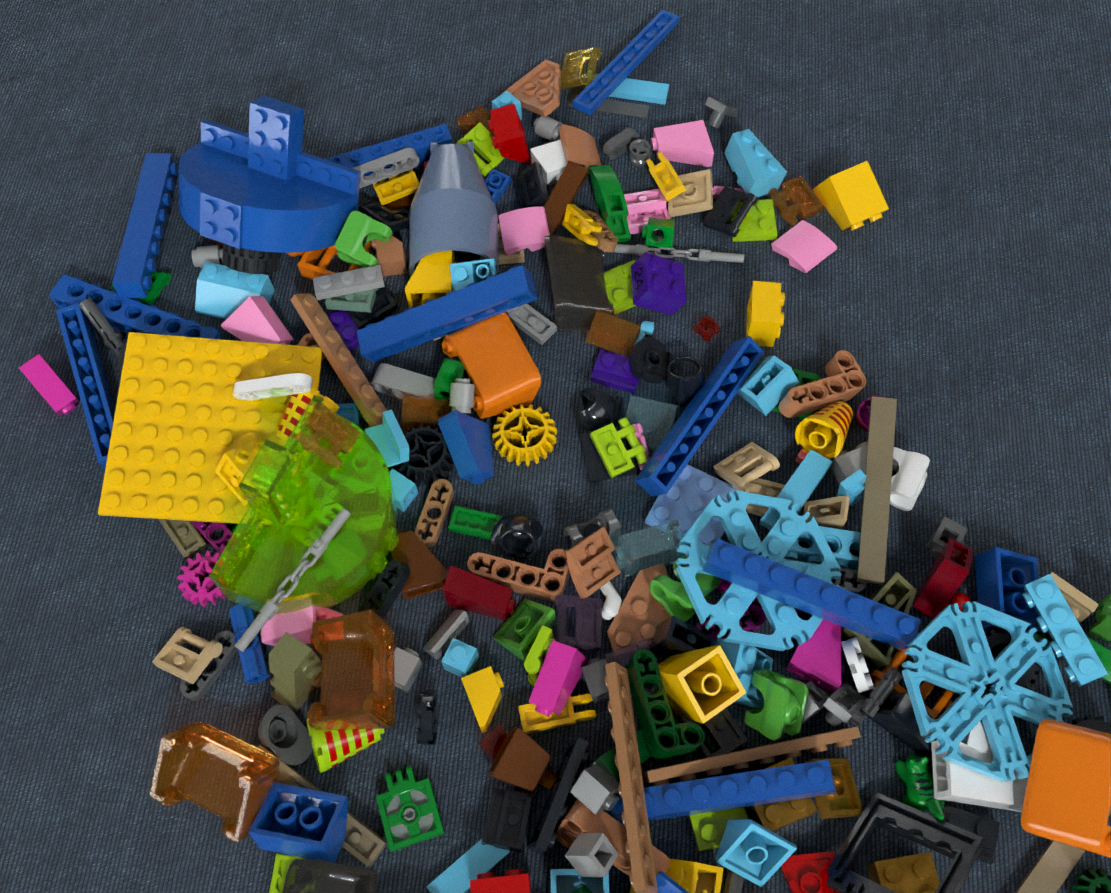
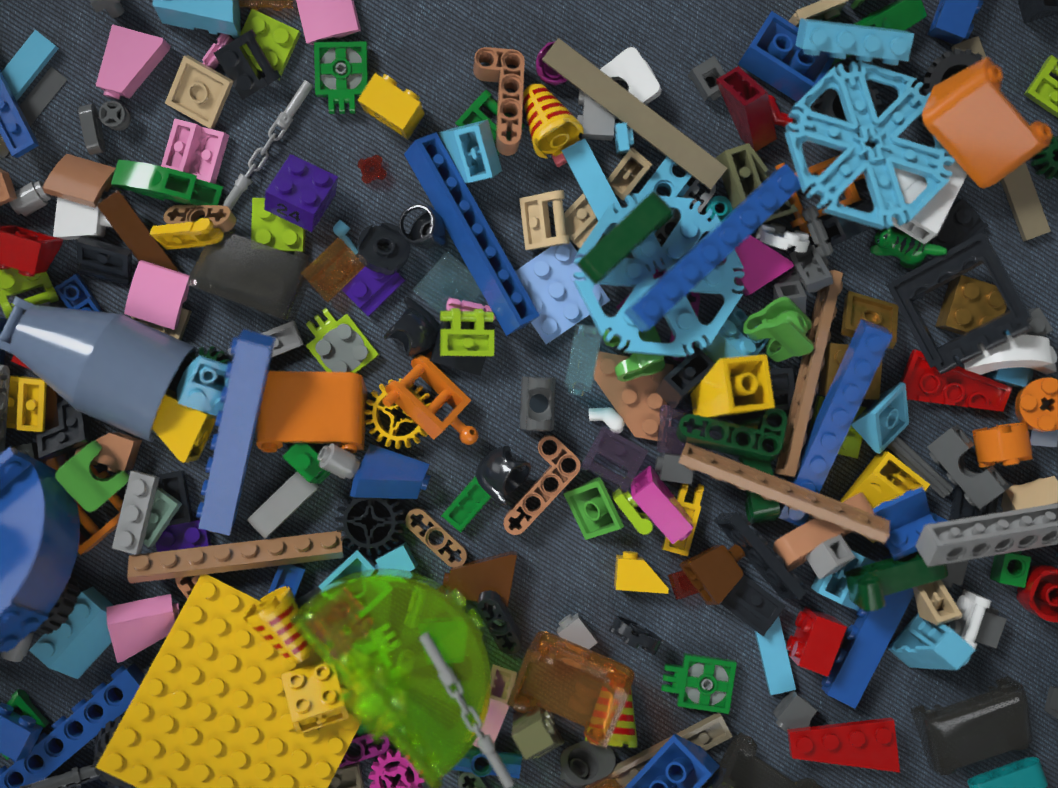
camera: 65 degrees left, 25 degrees up
white beam [233,373,313,401] -> none
medium azure panel [365,409,409,469] -> none
clear orange plate [401,396,451,432] -> none
light grey slope [423,610,470,660] -> none
medium azure brick [441,638,479,678] -> none
dark red slope [442,566,516,621] -> none
nougat slope [566,527,621,598] -> none
brick [570,764,619,815] -> none
green brick [642,217,675,248] -> none
yellow hinge [646,151,686,202] -> none
none -> piece [306,308,380,373]
none -> green piece [314,41,369,114]
none -> orange piece [382,352,479,445]
none -> dark green beam [577,191,674,285]

